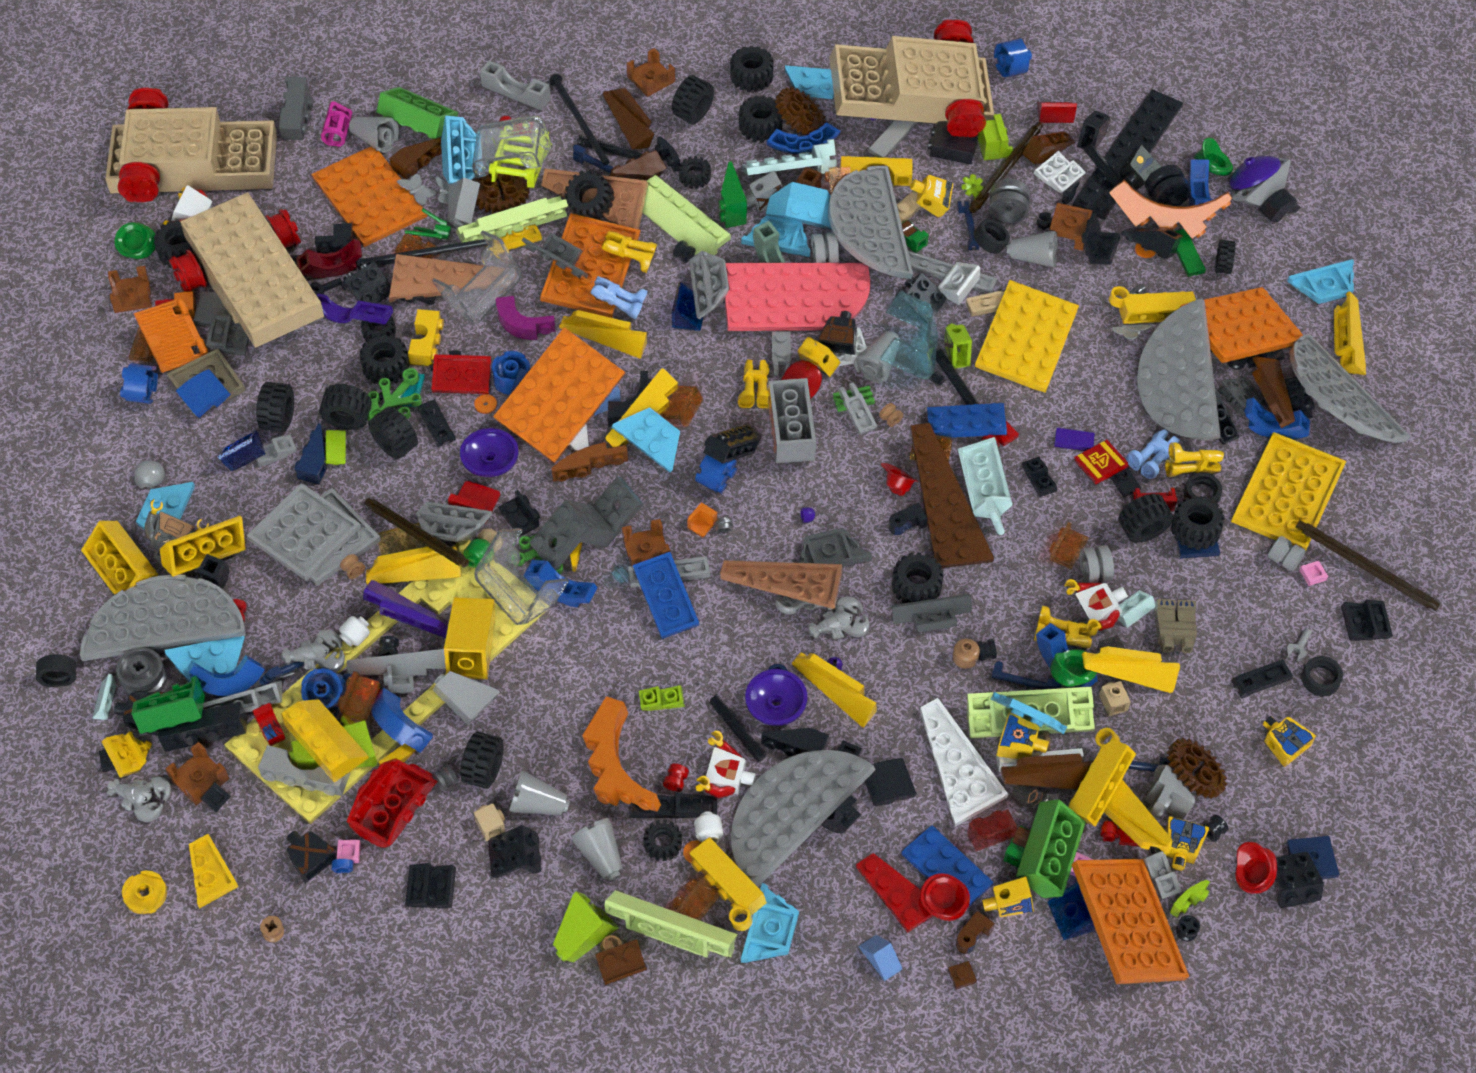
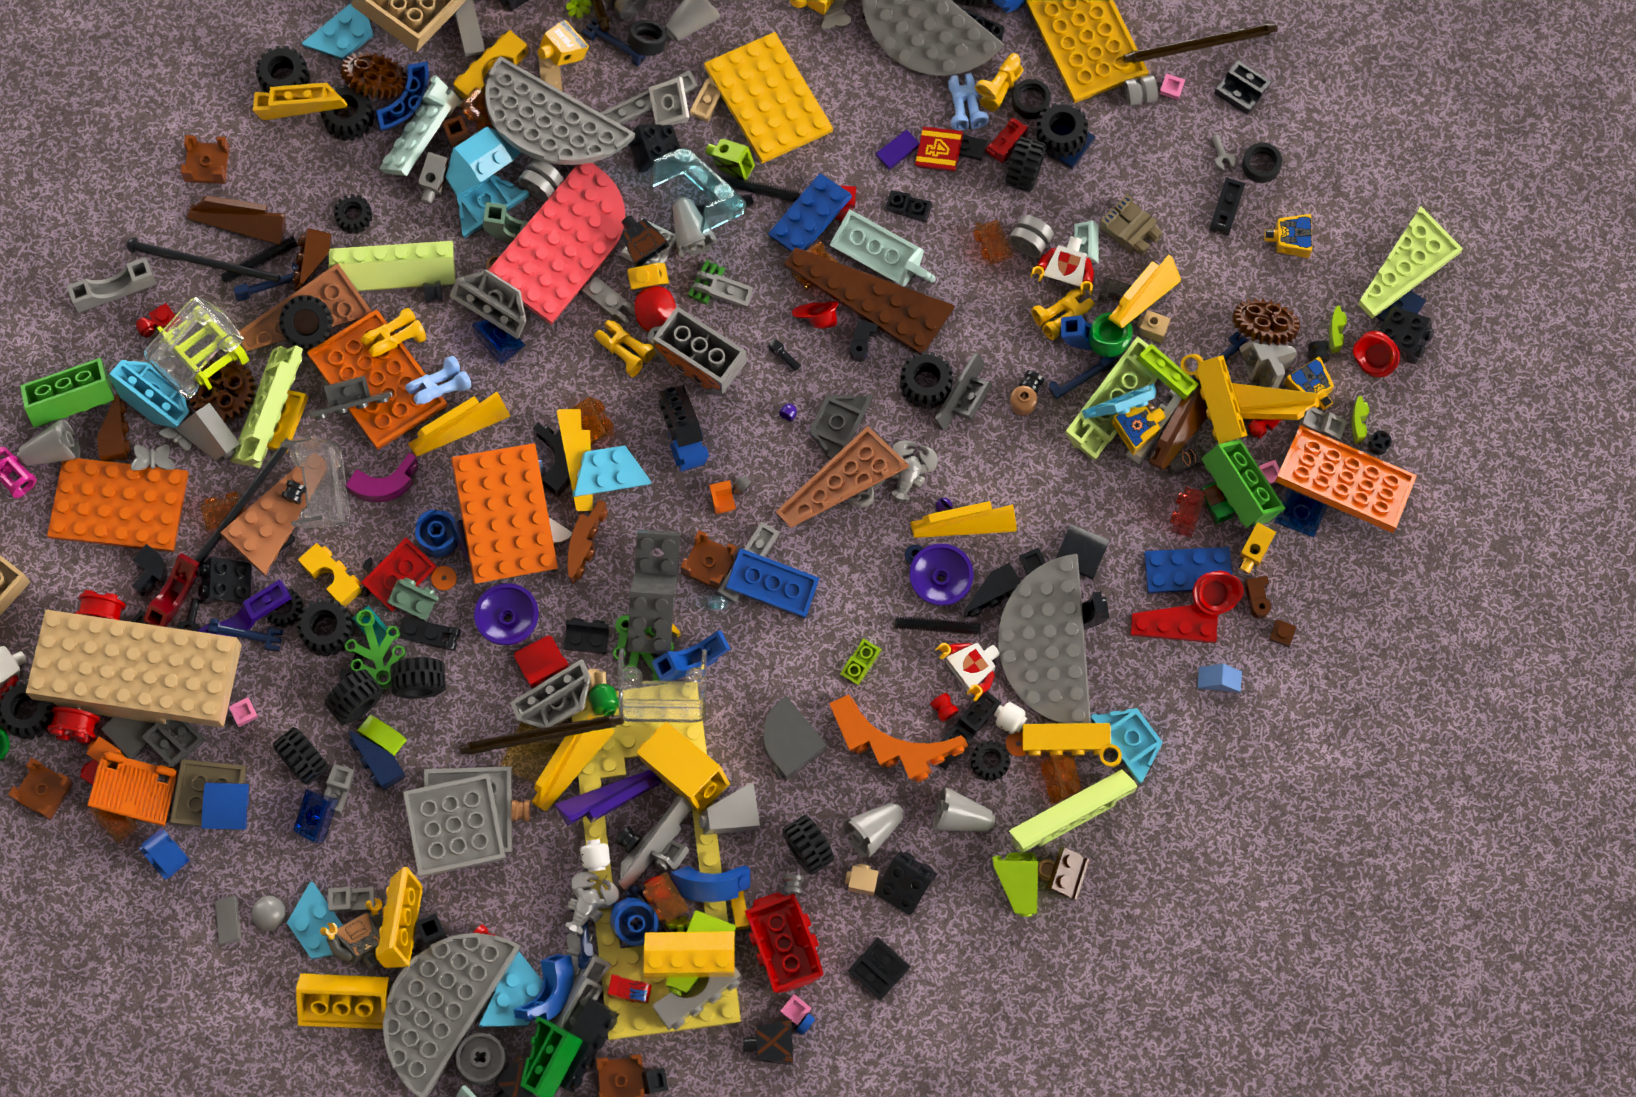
camera: 50 degrees left, 15 degrees up
green plant [404,208,451,240] -> none
black slope [654,136,680,172] -> none
black tyre [671,75,714,125] -> none
green slope [718,161,747,228] -> none
medium nougat wheel [879,403,904,427] -> none
green leg [901,220,929,253] -> none
white wing [920,698,1008,827] -> none
none -> dark blue hinge [208,618,283,652]
none -> light grey slope [215,896,242,945]
none -> bright pink plate [229,697,258,727]
none -> yellow wedge [253,83,347,120]
none -> black wheel [281,480,307,505]
none -> light grey slope [328,887,375,911]
none -> sand green bracket [387,577,439,621]
none -> dark grey brick [763,696,827,781]
none -> black bar [767,338,801,372]
none -> lime plate [1137,343,1199,400]
none -> lime slope [1329,306,1347,353]
none -> yellowish green wing [1358,206,1463,319]

